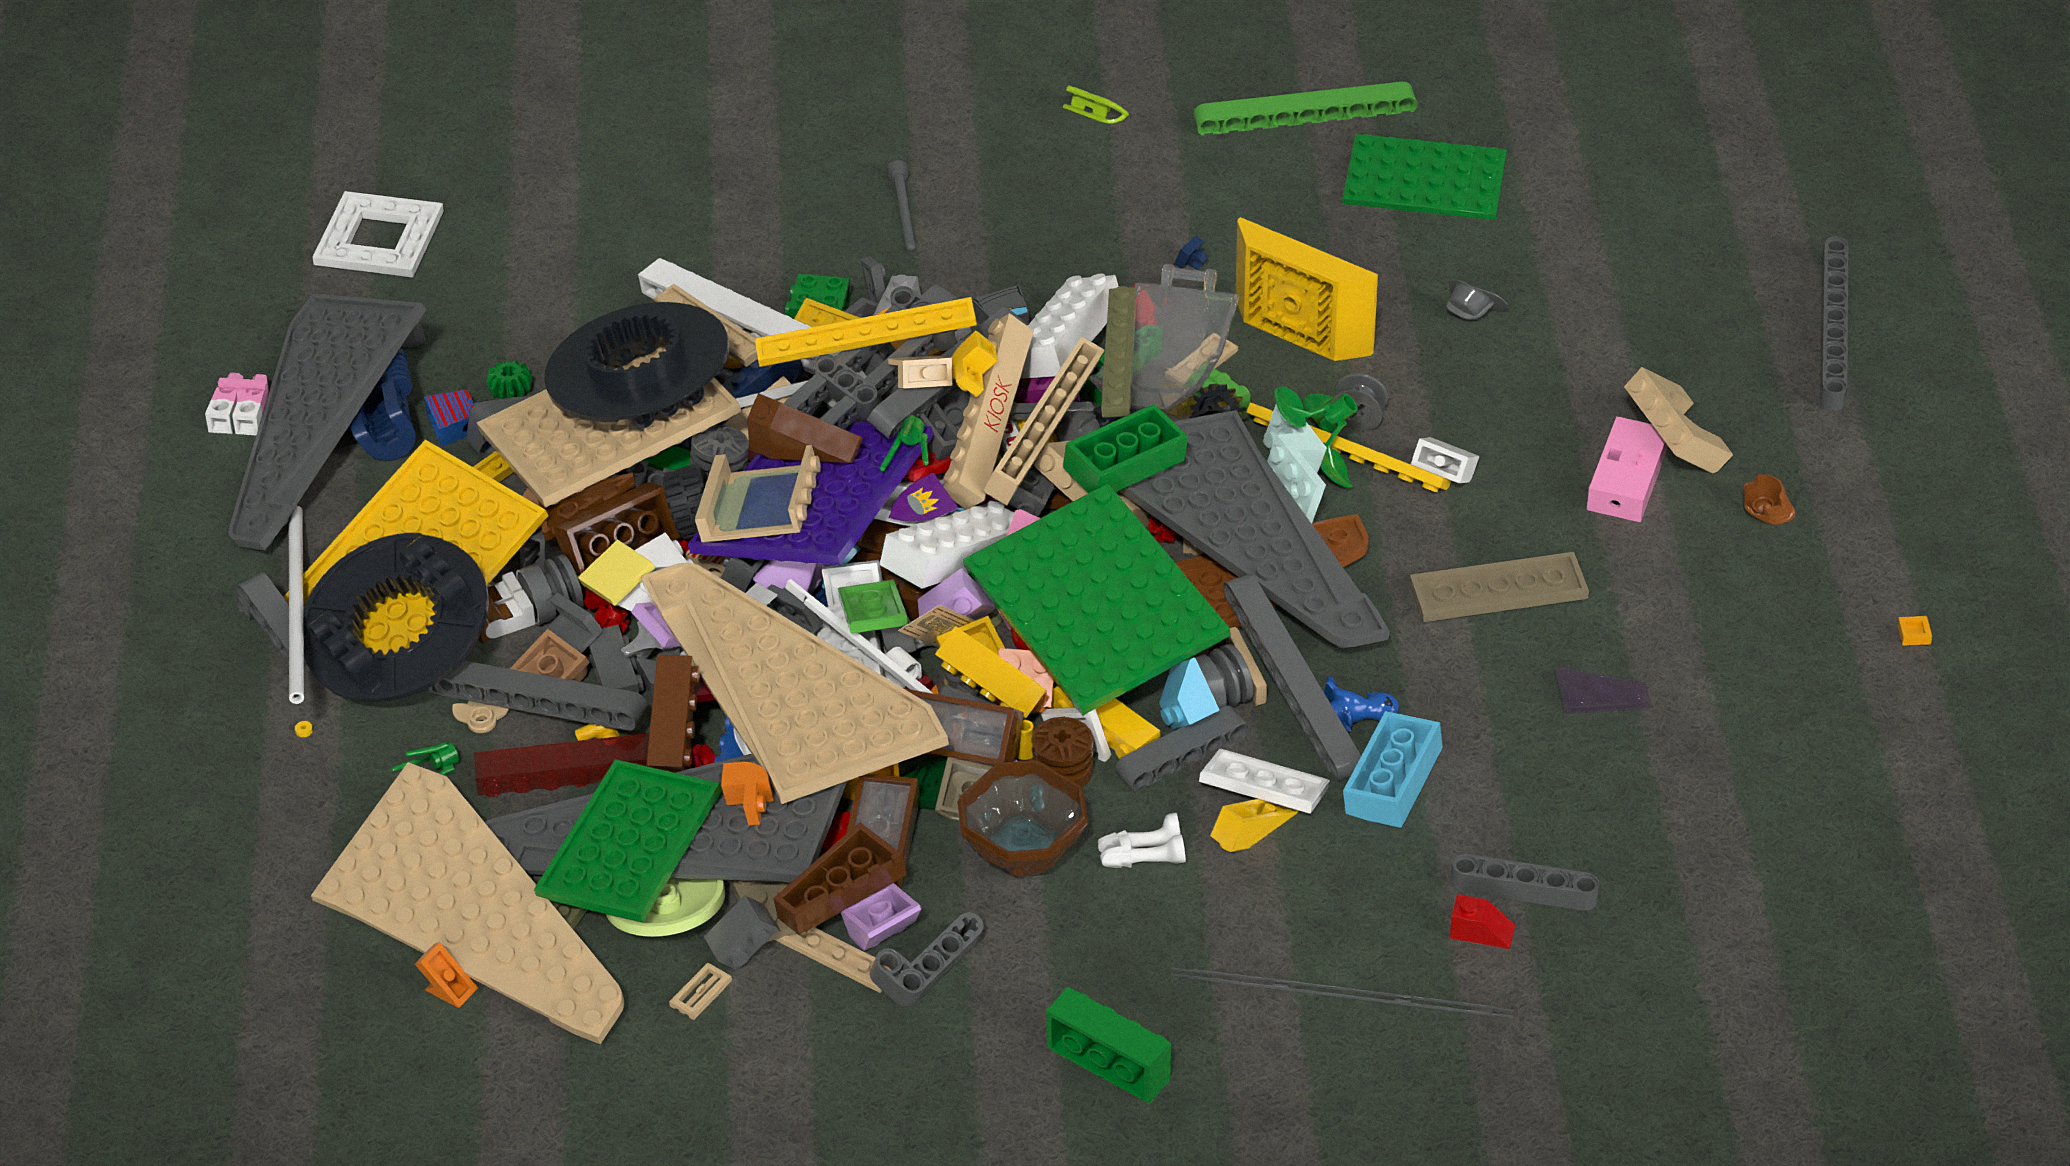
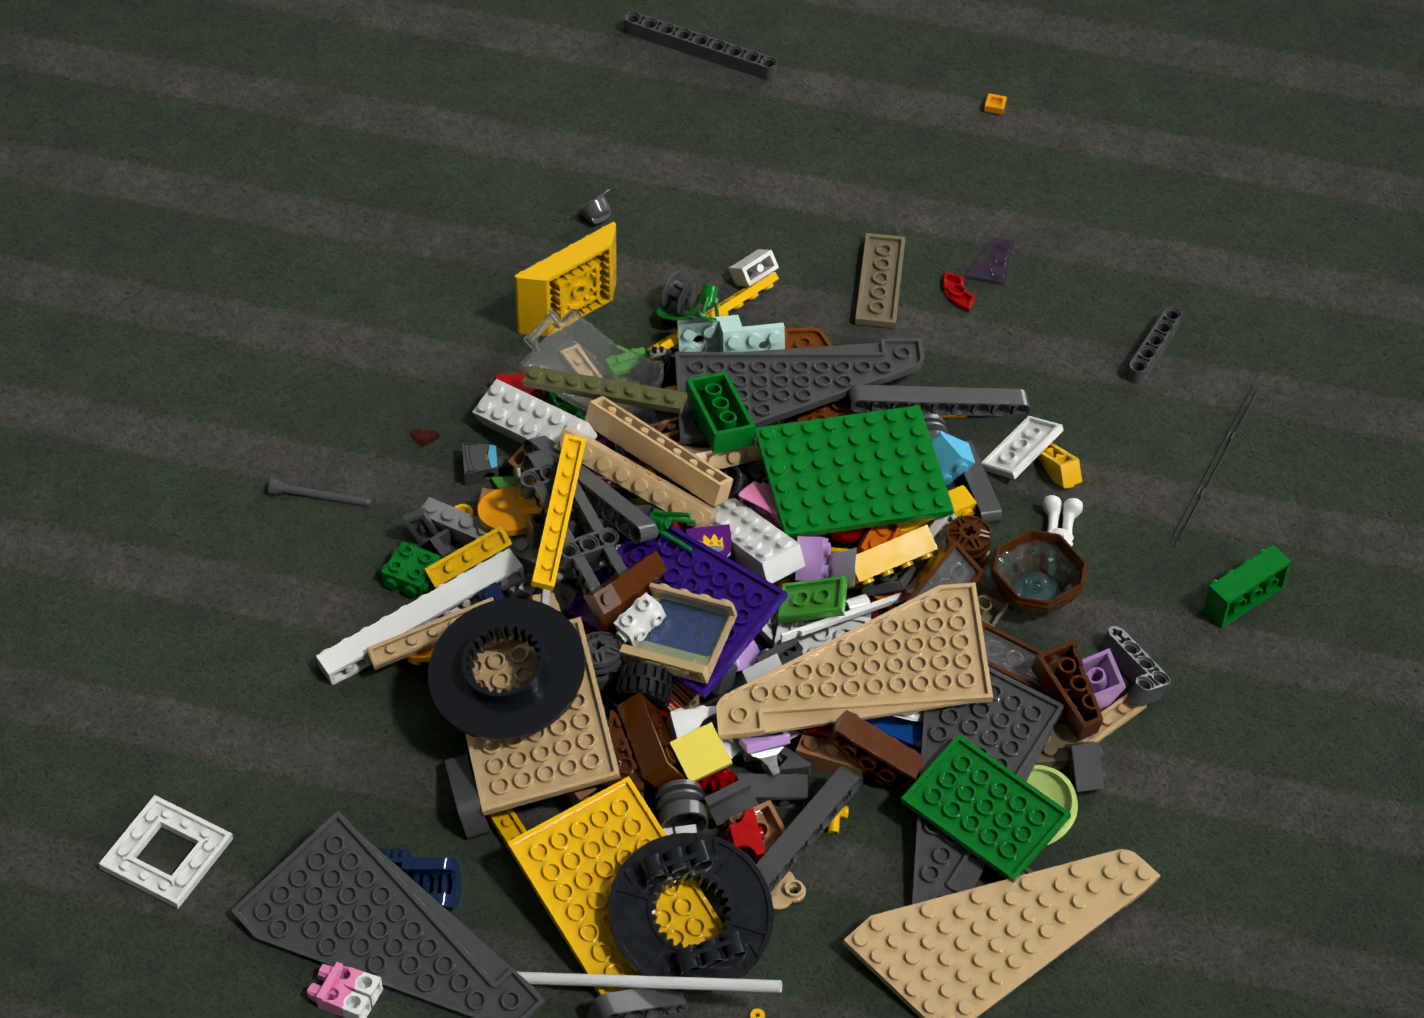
camera: 75 degrees left, 5 degrees up
green plant [391,742,459,776] -> none
orange slope [415,942,478,1008] -> none
blue torso [424,390,489,447] -> none
clear red brick [474,733,649,797] -> none
green gear [486,360,533,399] -> none
tan tile [669,963,732,1020] -> none
orange brick [721,762,774,826] -> none
tan panel [888,356,952,388] -> none
yellow brick [951,331,998,397] -> none
lime piece [1063,85,1129,124] -> none
dark blue tile [1174,236,1208,270] -> none
bright green beam [1193,82,1417,136] -> none
blue animal [1324,676,1399,733] -> none
green plate [1342,134,1507,220] -> none
medium azure brick [1343,711,1443,828] -> none
red slope [1450,894,1515,949] -> none
bright pink brick [1587,416,1668,522] -> none
tan arch [1624,367,1733,473] -> none
dark orange hair [1743,474,1795,525] -> none
none -> clear red tile [410,429,440,447]
none -> white brick [614,593,666,646]
none -> red brick [725,808,765,861]
none -> red tile [943,271,976,313]

